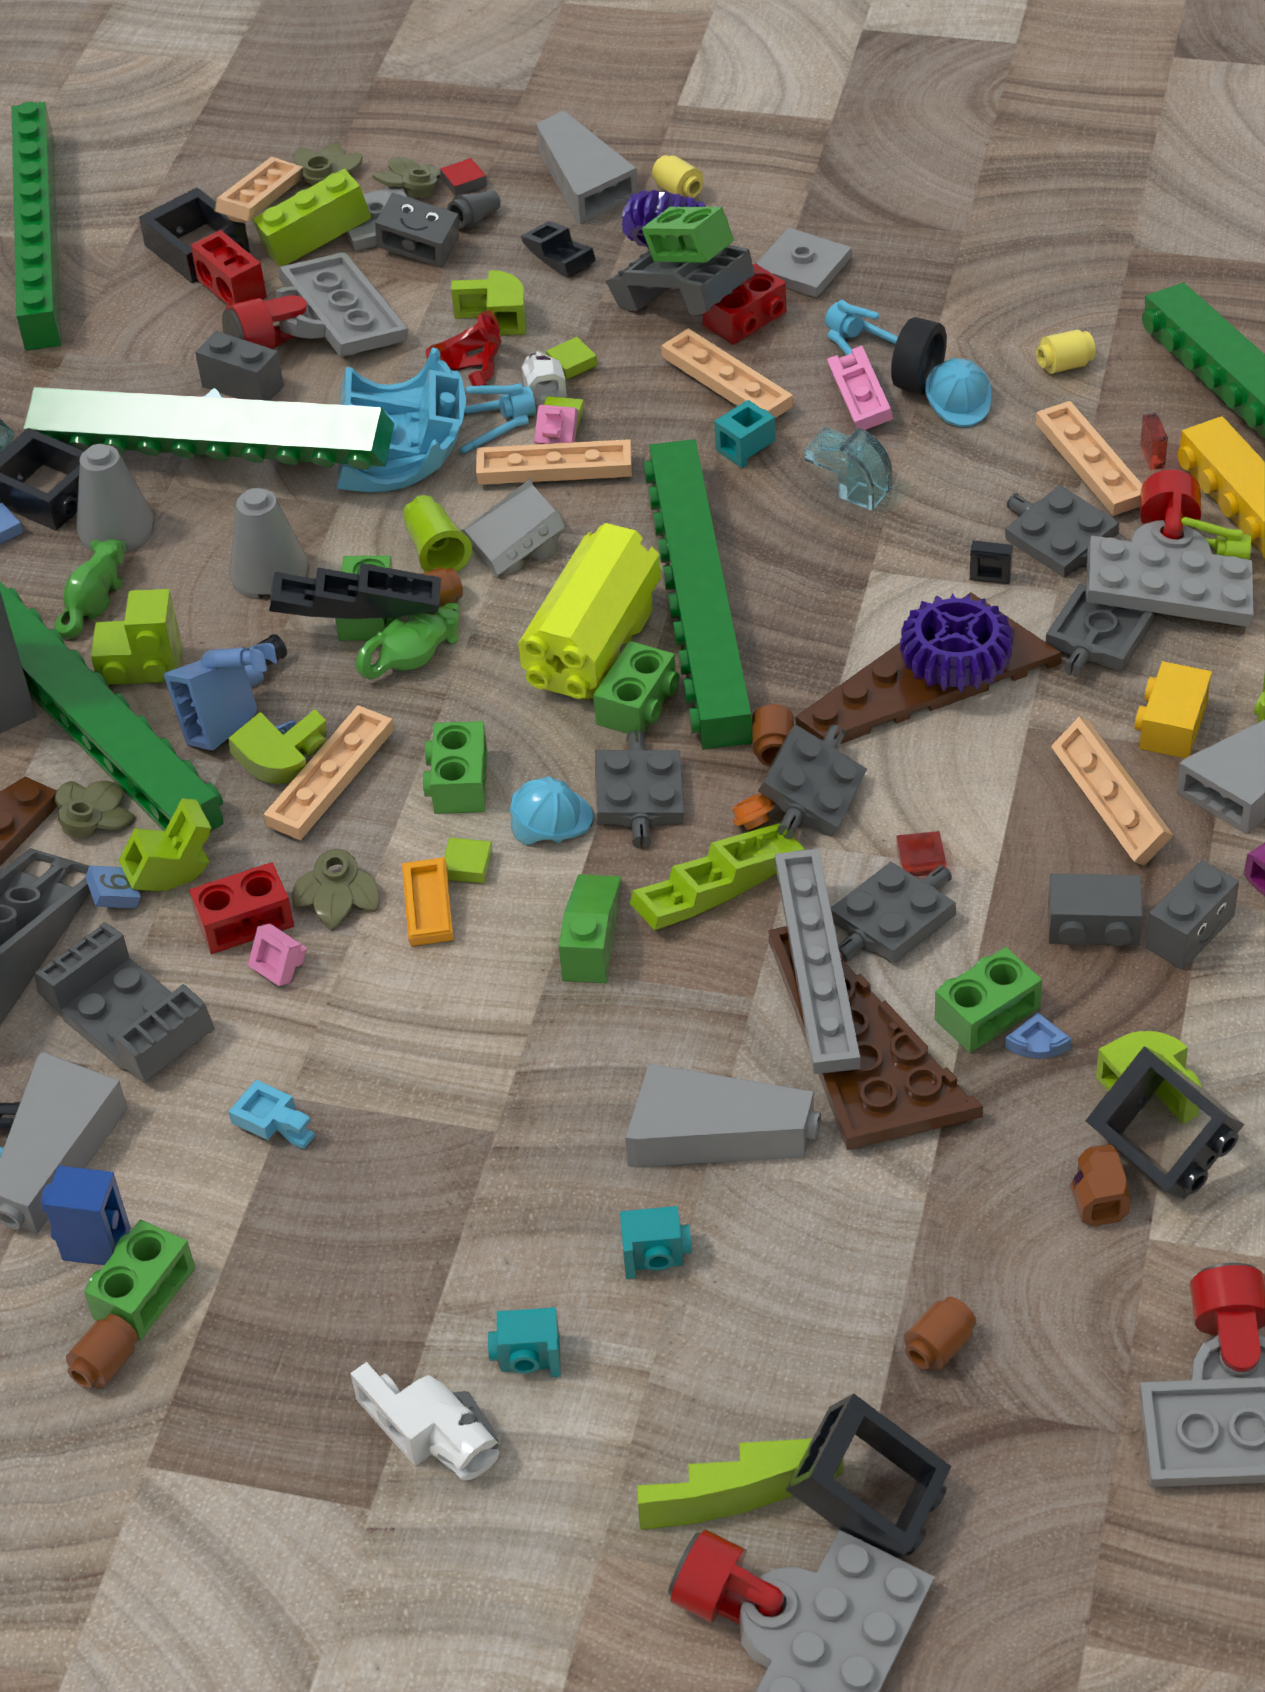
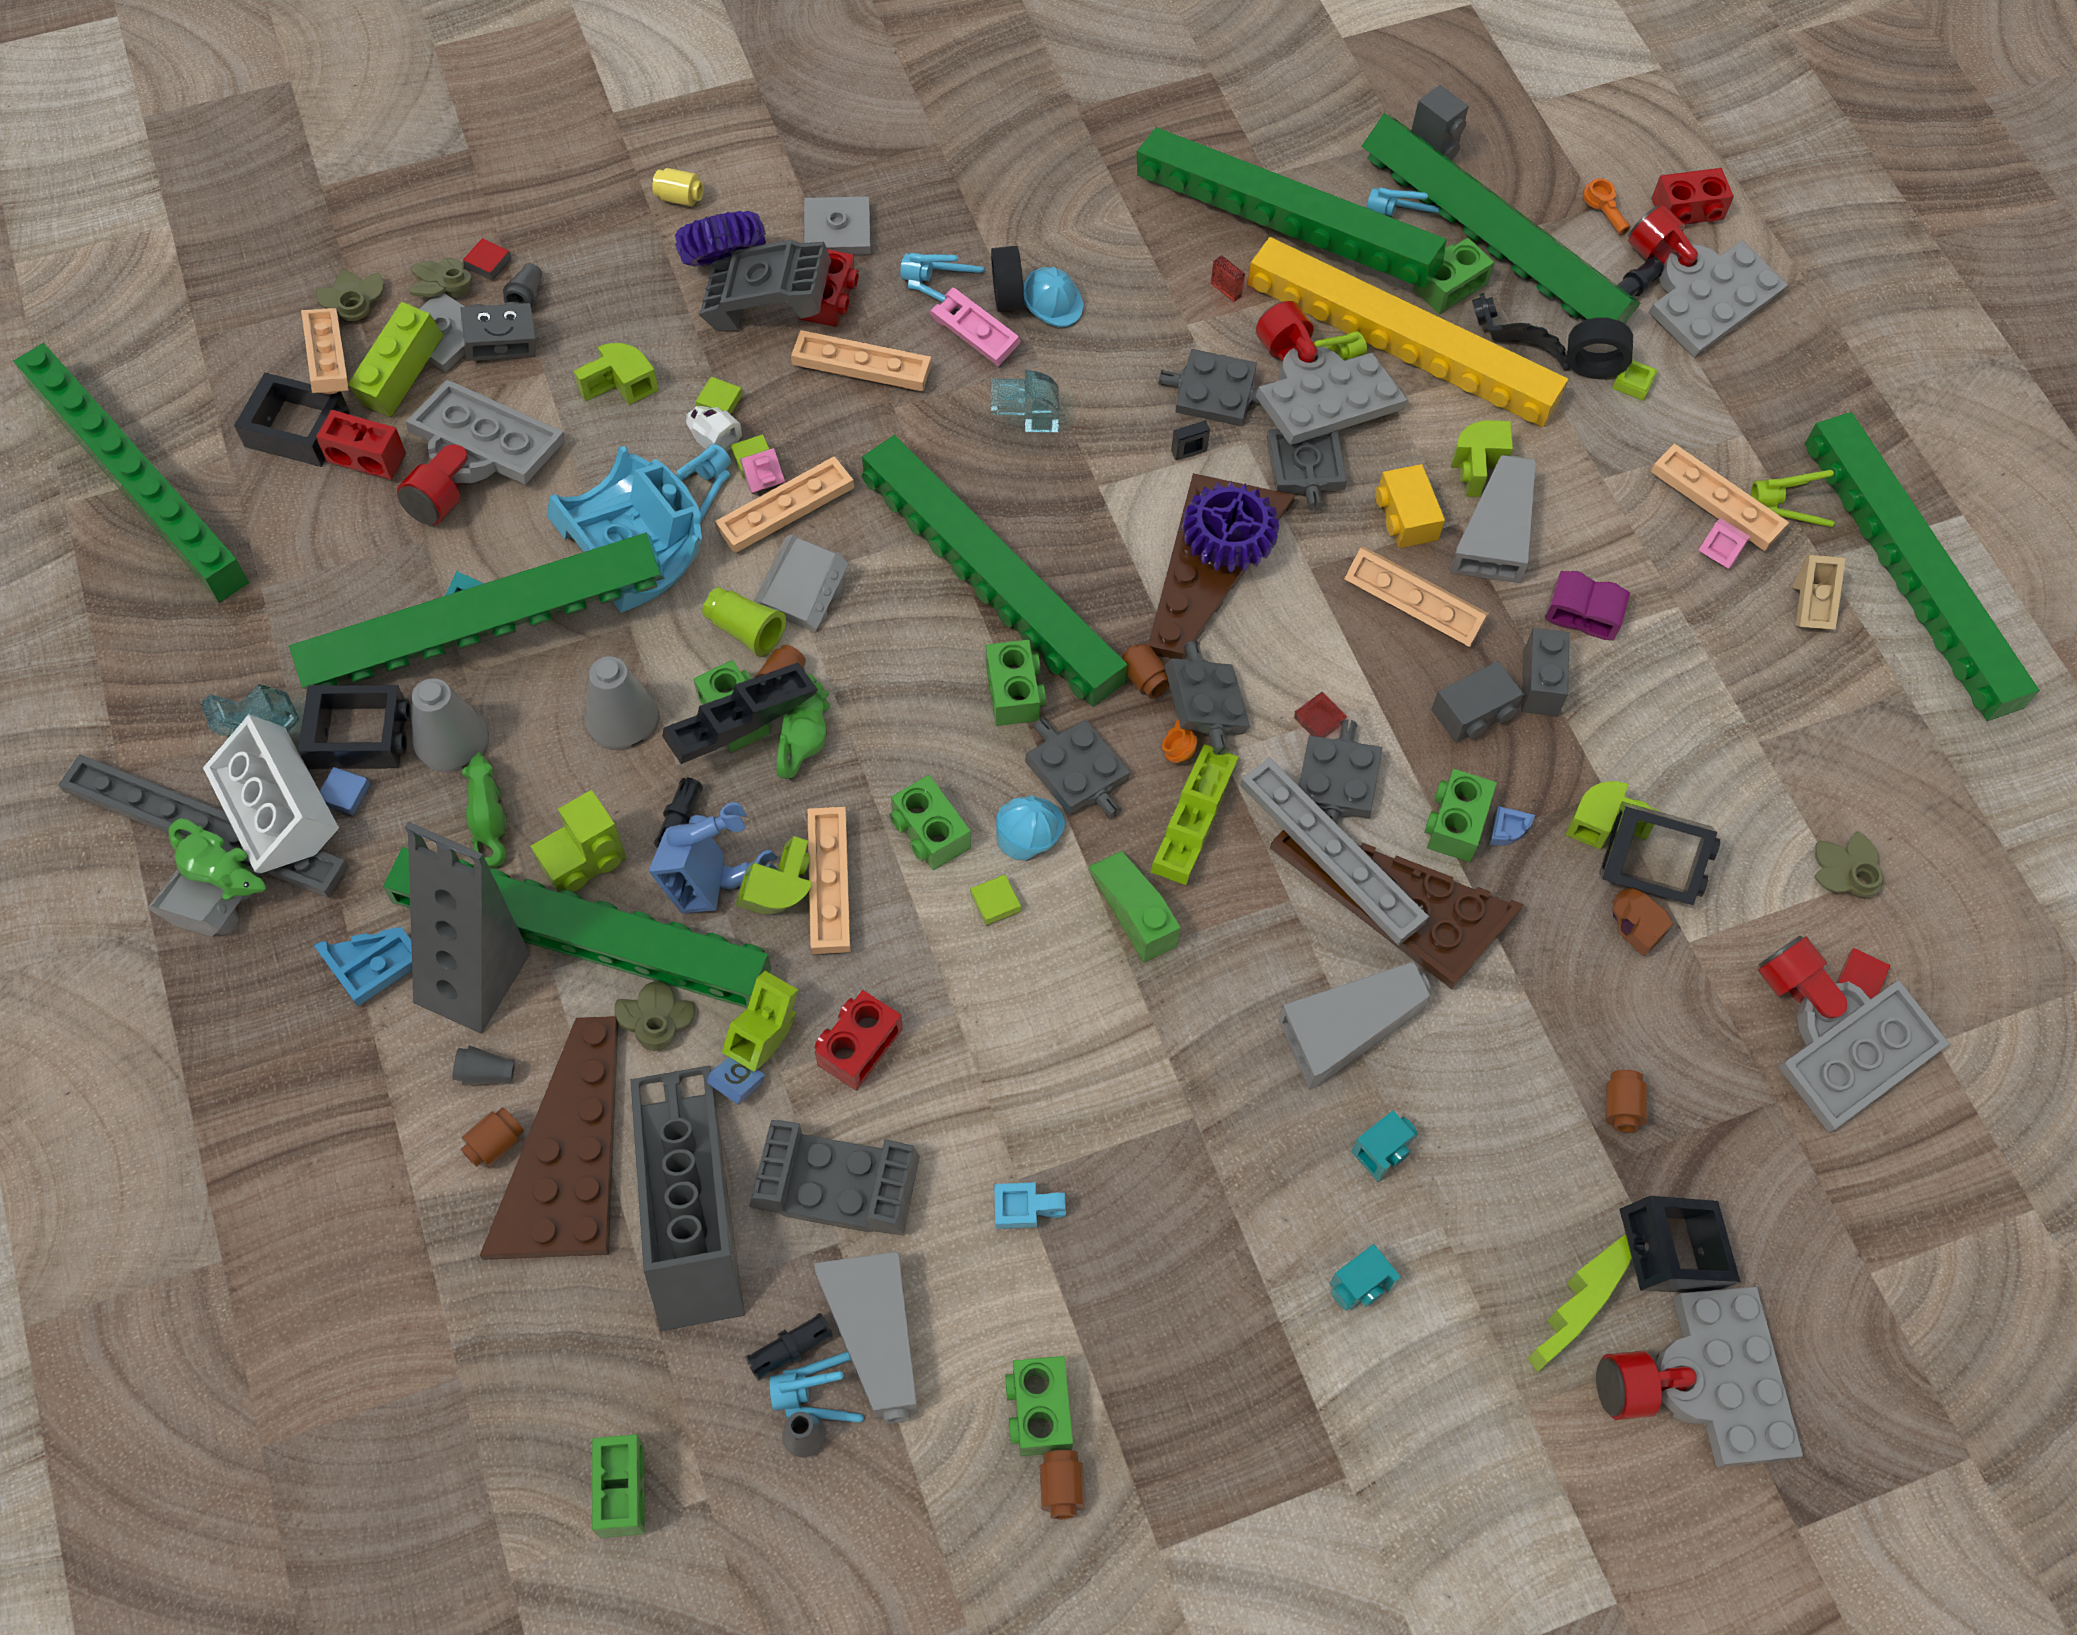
camera: 40 degrees left, 15 degrees up
blue brick [41,1165,131,1265] -> none
dark grey brick [195,331,284,401] -> none
bright pink tile [248,924,307,986] -> none
olive plate [292,849,379,930] -> none
white plate [350,1362,500,1481] -> none
light orange tile [402,857,454,946] -> none
red helmet [426,310,502,386] -> none
neon yellow brick [518,523,661,700] -> none
black slope [521,221,596,276] -> none
light grey slope [536,111,638,224] -> none
bright green brick [642,207,734,263] -> none
teal brick [714,400,775,468] -> none
light yellow brick [1036,329,1096,374] -> none
light nougat plate [1036,401,1143,516] -> none

